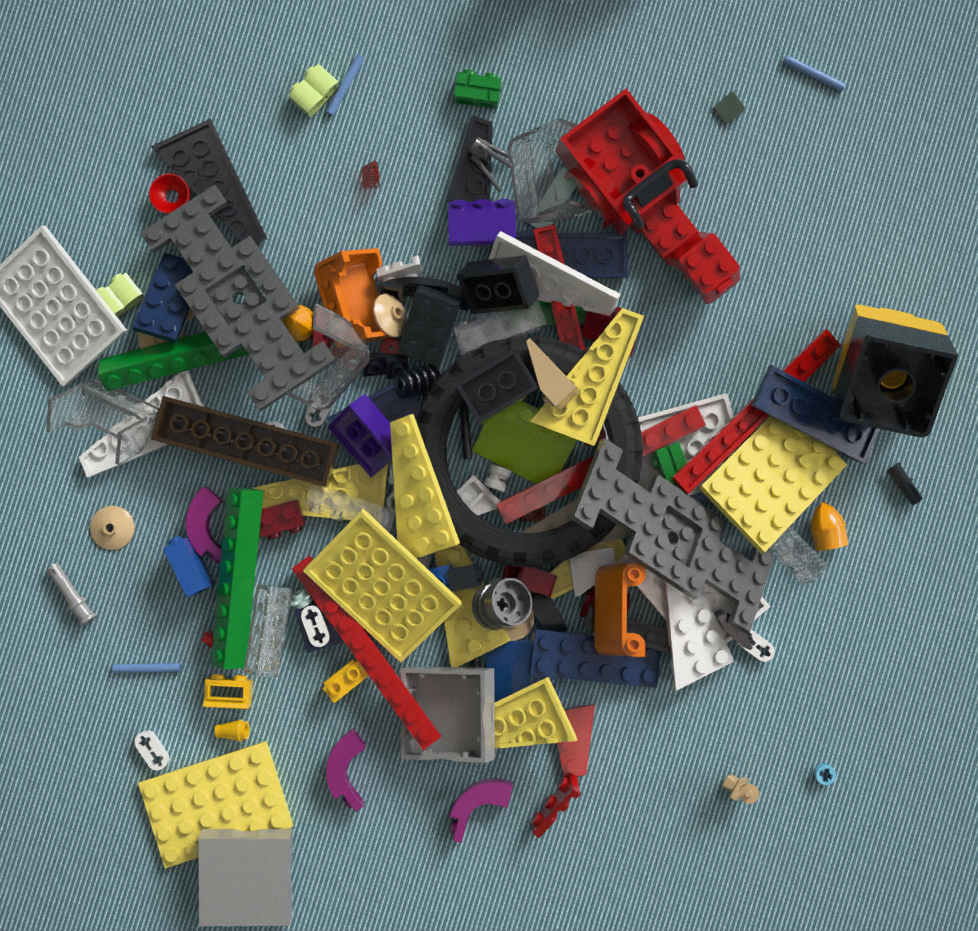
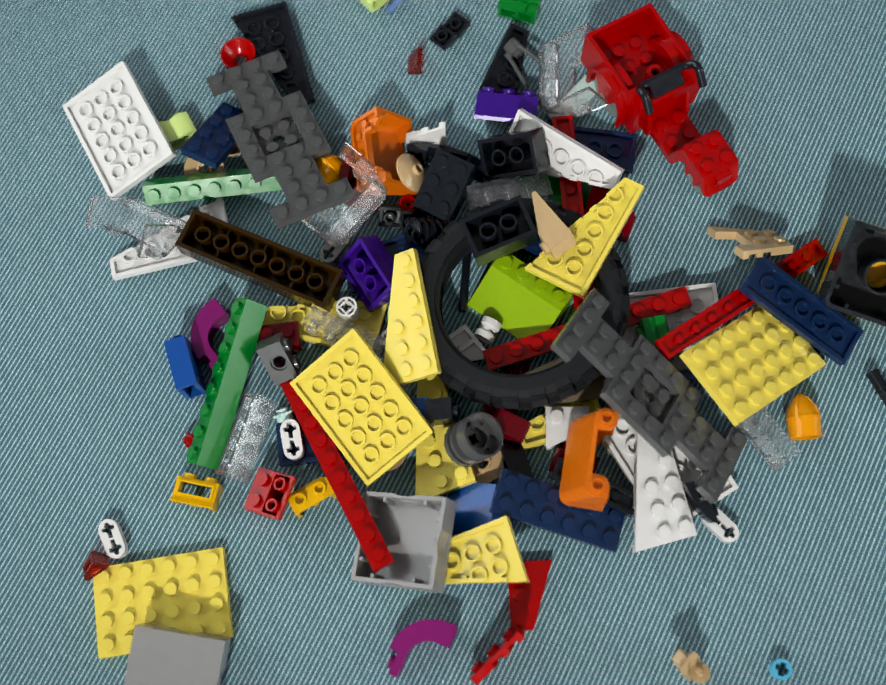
camera: 15 degrees right, 15 degrees down
light grey pin [46,562,97,627] -> none
tan dish [90,506,135,550] -> none
medium blue bar [112,663,181,673] -> none
yellow cone [215,719,250,742] -> none
magenta arch [326,728,367,812] -> none
sand green slope [713,91,746,125] -> none
medium blue bar [783,55,846,92] -> none
none -> clear red slope [83,551,109,581]
none -> red slope [243,467,296,520]
none -> dark grey brick [256,332,301,386]
none -> white wheel [336,297,359,323]
none -> black slope [429,12,471,51]
none -> tan wing [707,226,794,259]

